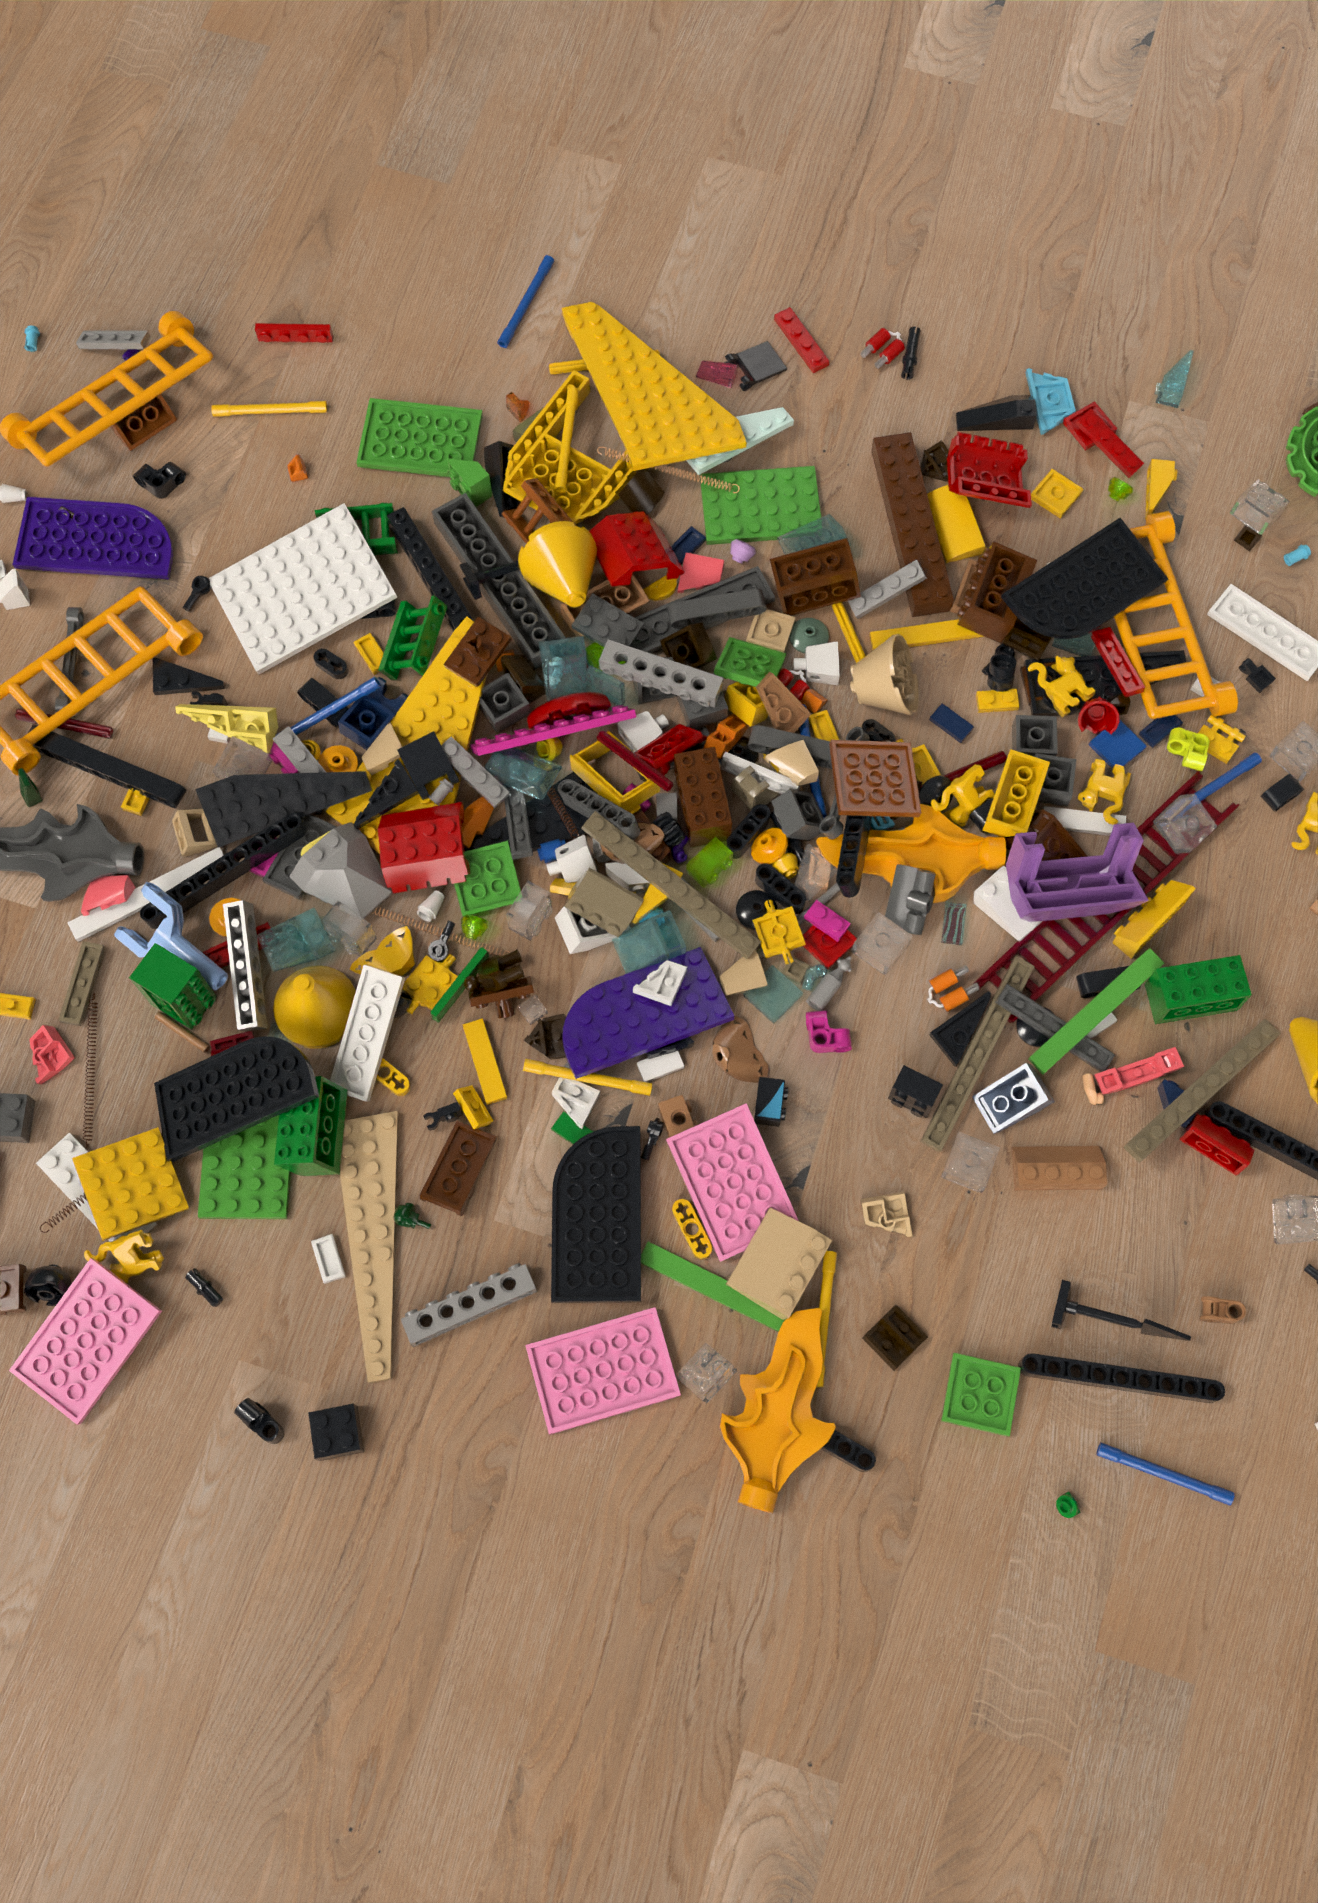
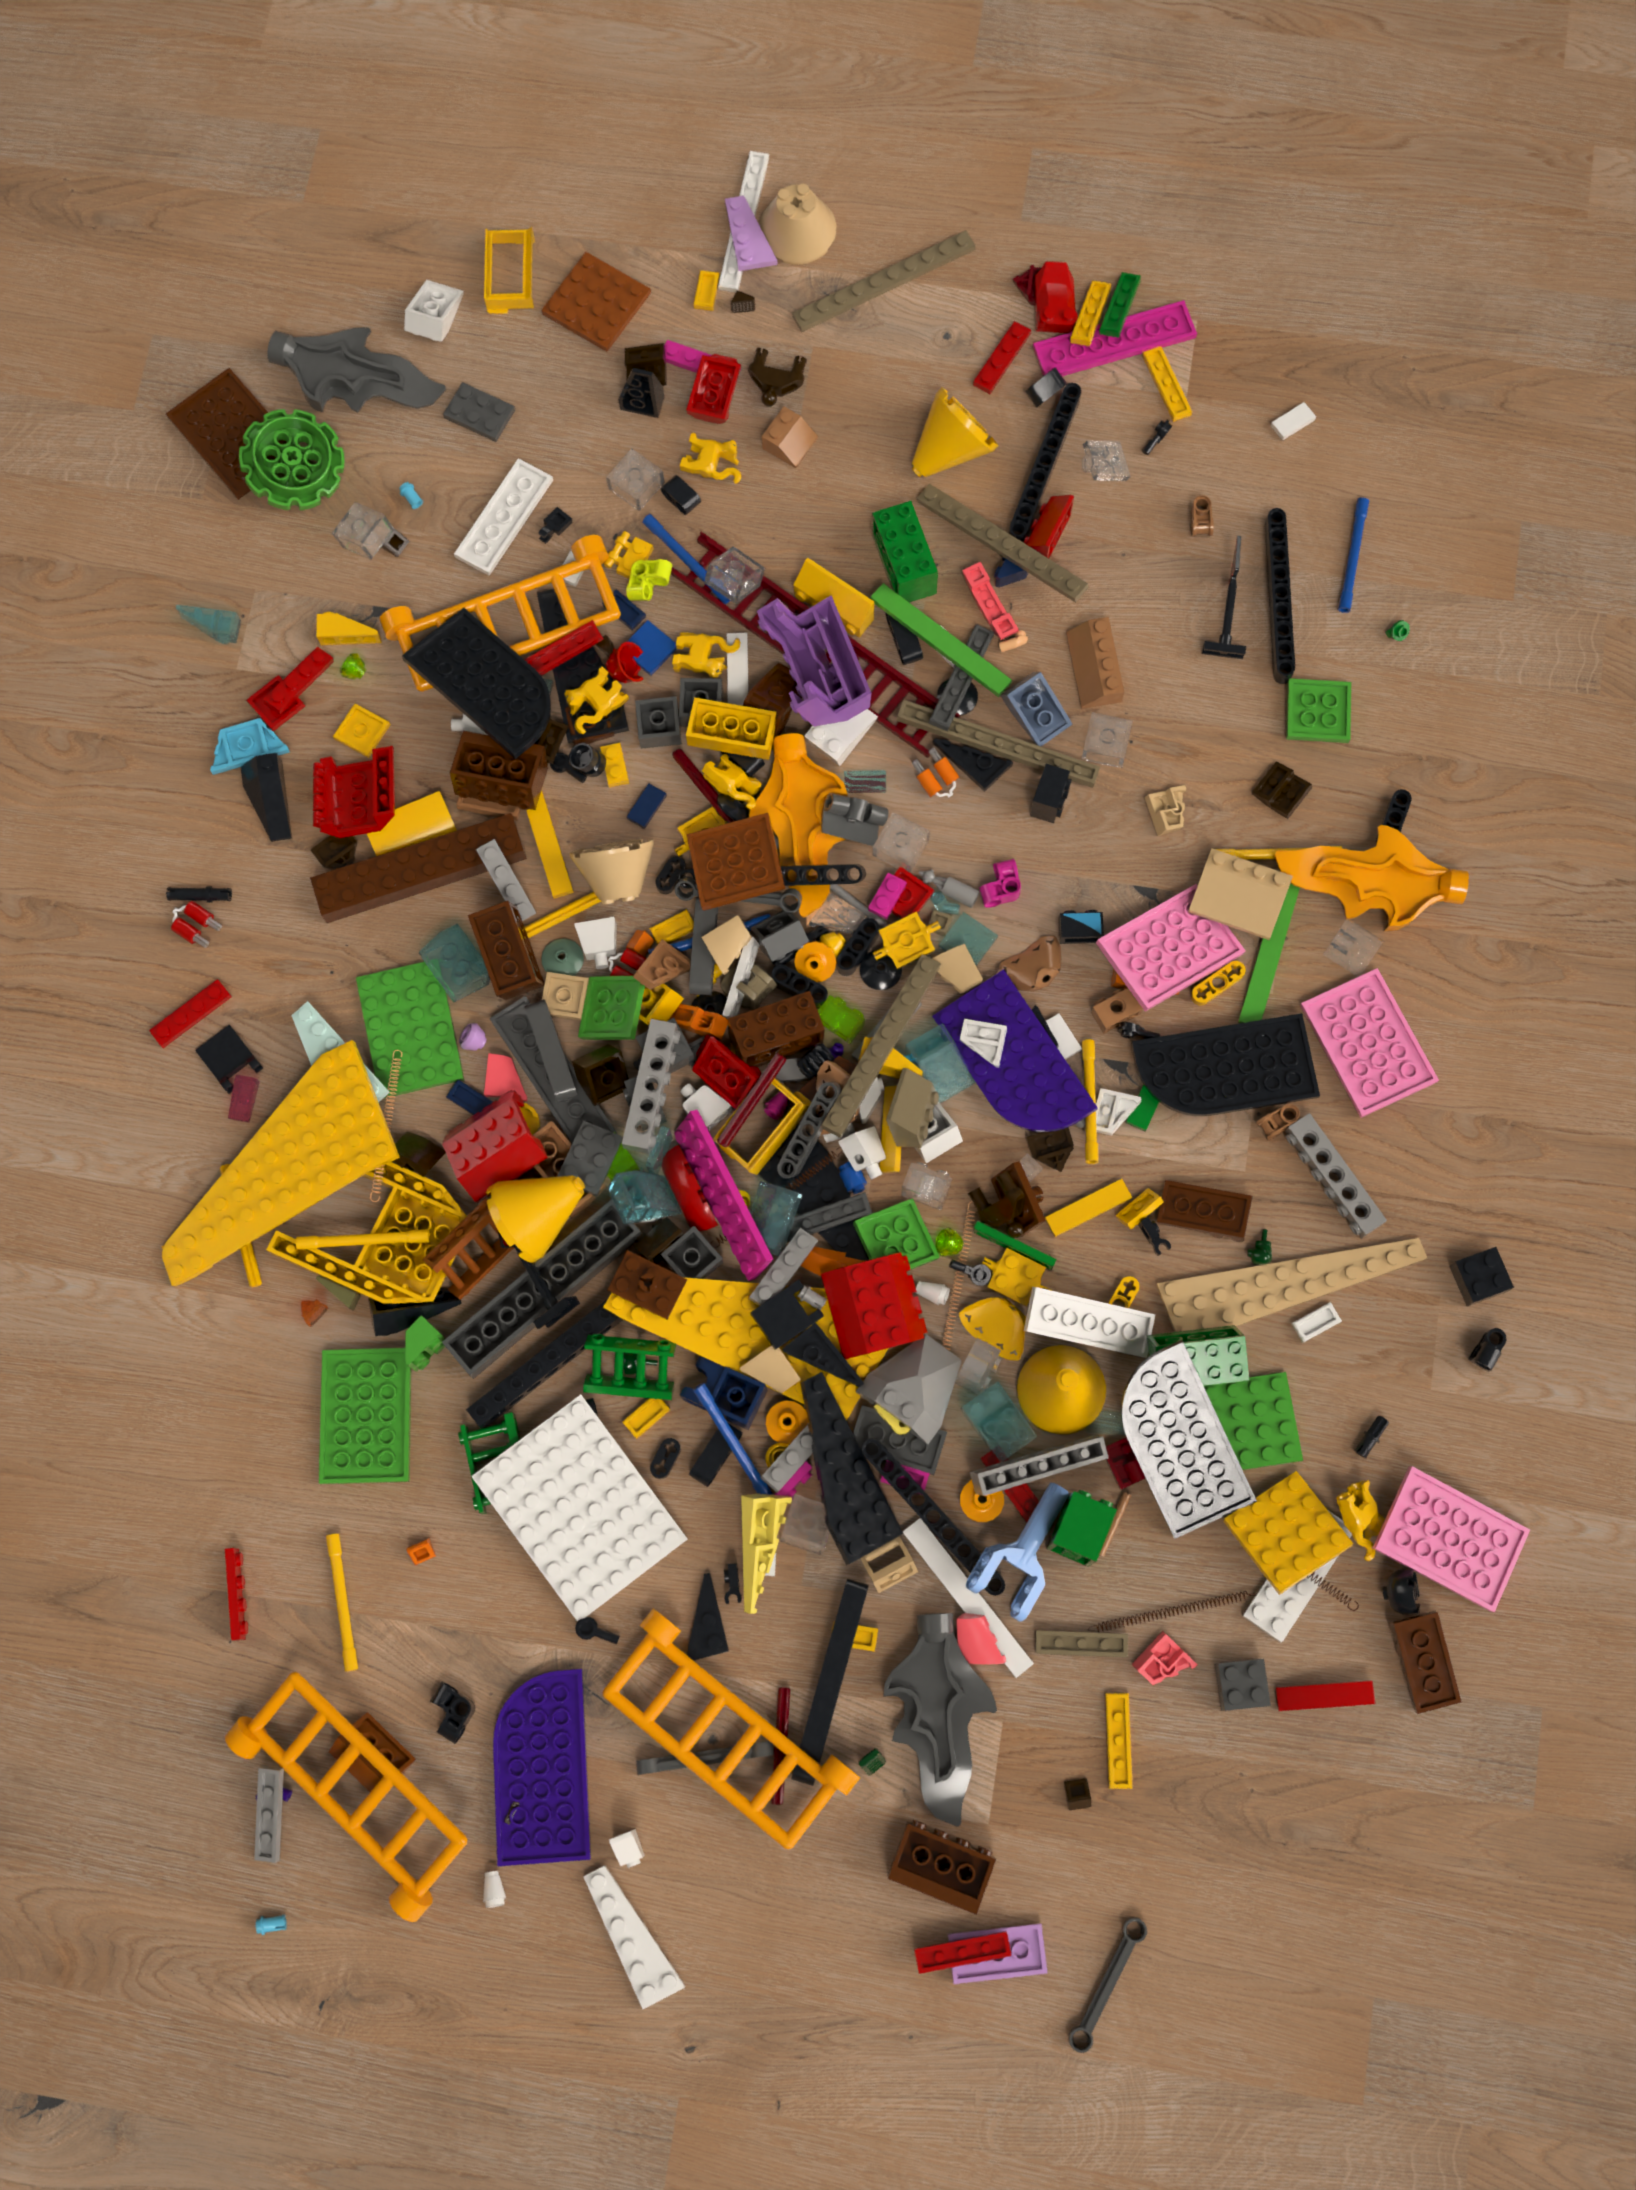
camera: 95 degrees left, 5 degrees up
blue piece [497,255,554,348] -> none
none -> medium nougat piece [1256,1104,1300,1141]

